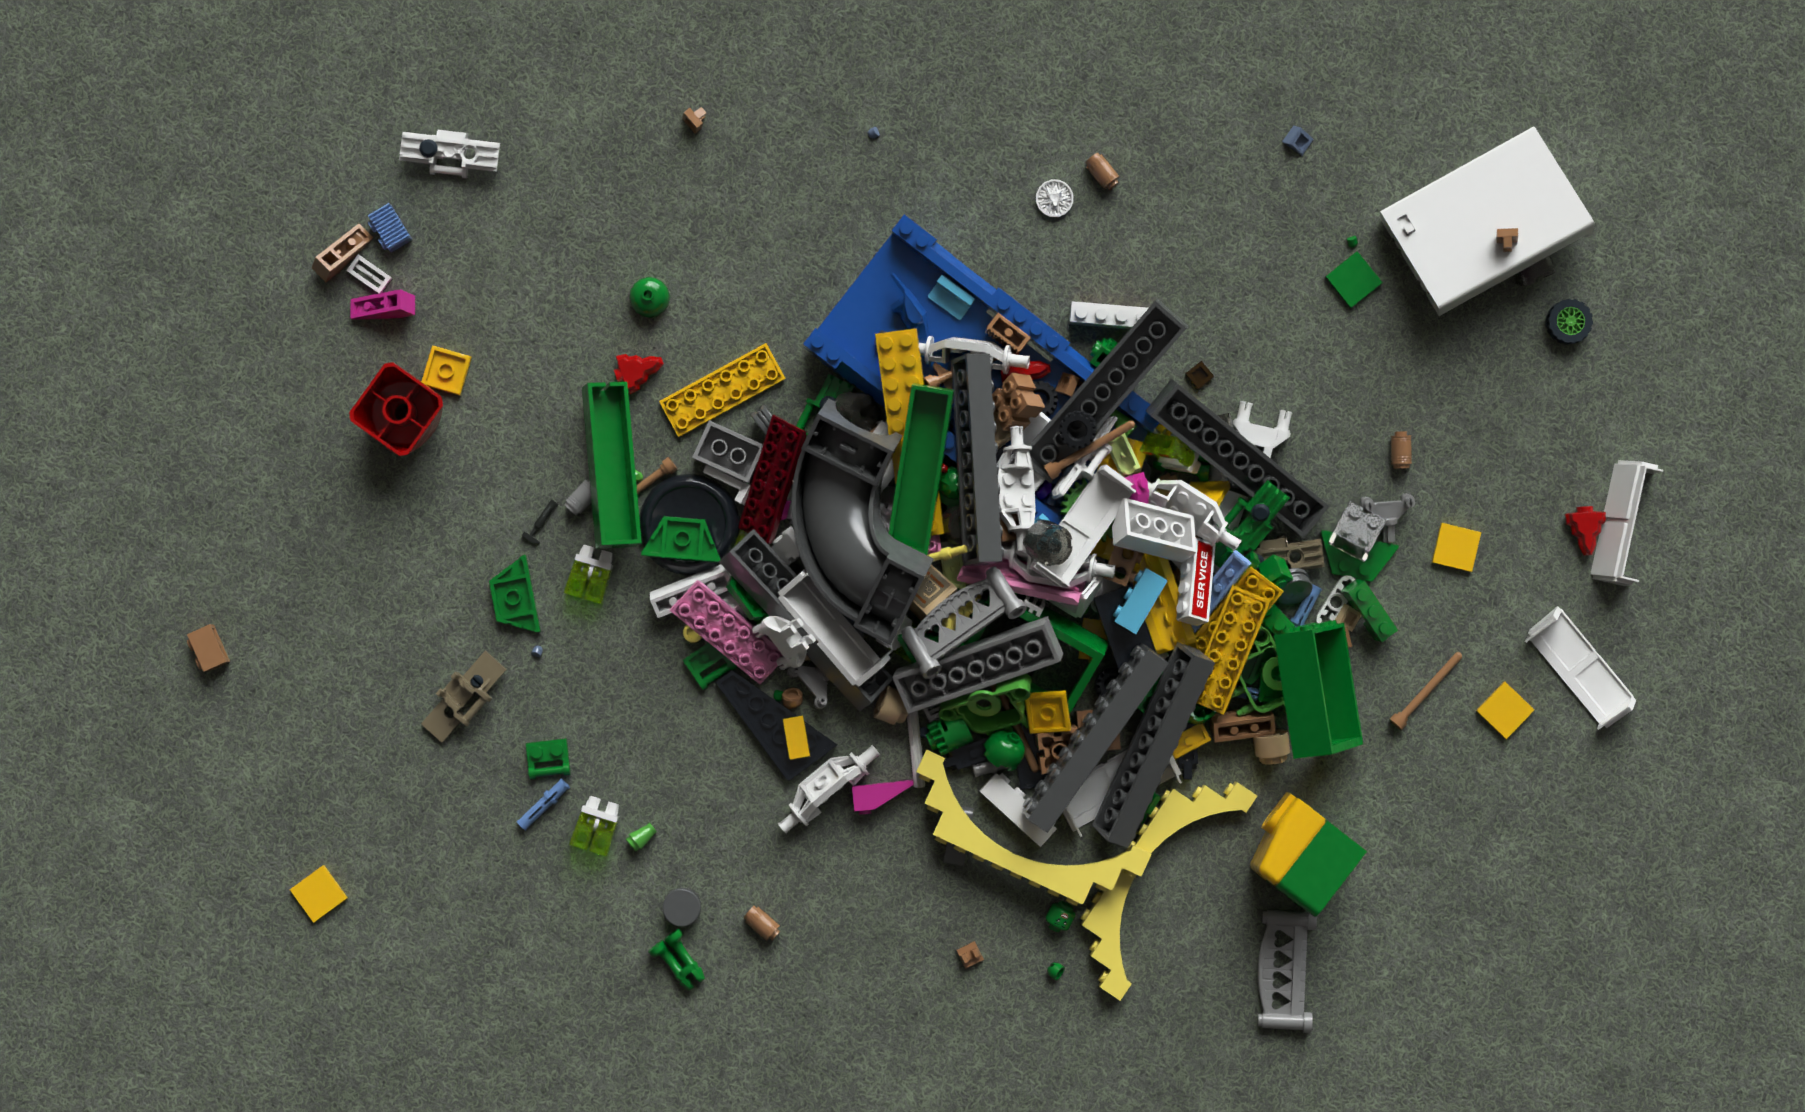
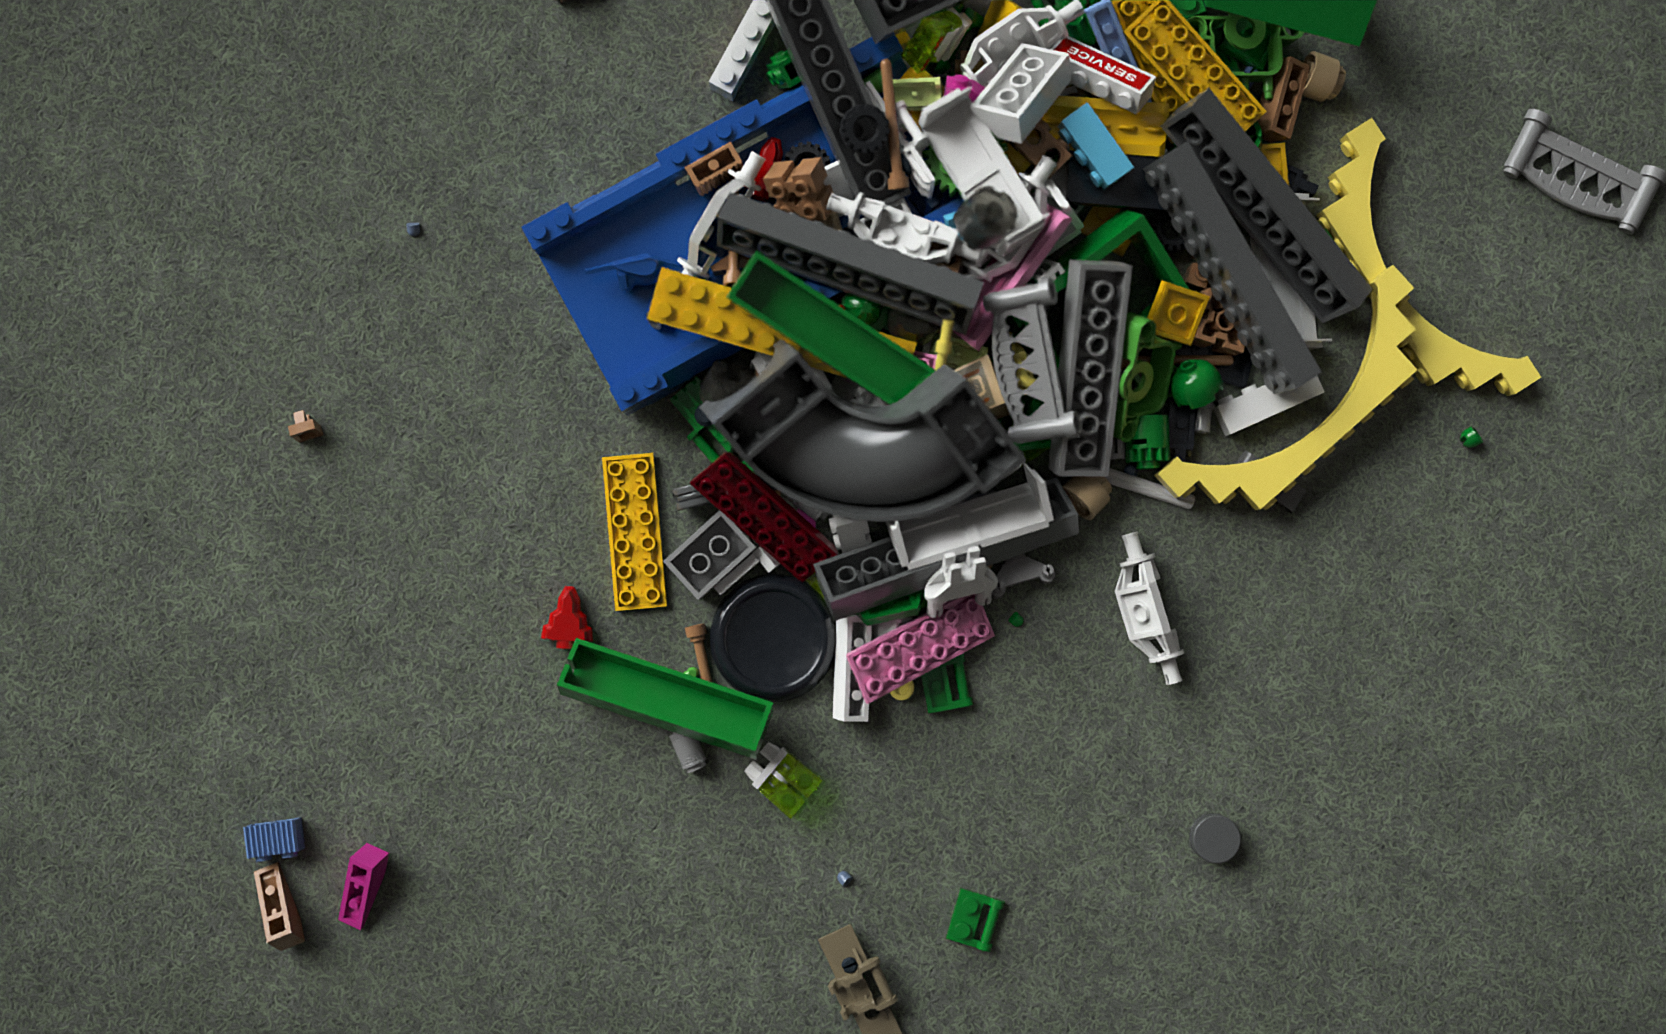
camera: 60 degrees left, 0 degrees up
white tile [346,254,392,293] -> none
red piece [349,362,443,456] -> none
white piece [399,130,500,178] -> none
yellow tile [421,345,472,396] -> none
green wing [489,555,541,632] -> none
medium blue pin [517,779,570,831] -> none
pearl dark grey piece [522,499,558,543] -> none
clear neon green hips [569,796,619,857] -> none
bright green cone [626,823,657,852] -> none
green cylinder [629,277,670,318] -> none
green wing [641,516,720,563] -> none
green piece [648,928,705,991] -> none
black wing [716,670,838,781] -> none
medium nougat head [743,906,780,941] -> none
medium nougat tile [782,688,803,709] -> none
yellow tile [783,716,810,759] -> none
dark pink slope [852,780,914,815] -> none
medium azure panel [928,275,975,320] -> none
medium nougat tile [956,941,984,969] -> none
dark purple tile [1035,479,1053,500] -> none
white wheel [1036,179,1073,217] -> none
green head [1045,900,1076,933] -> none
medium nougat tile [1055,372,1083,397] -> none
piece [1250,792,1367,917] -> none

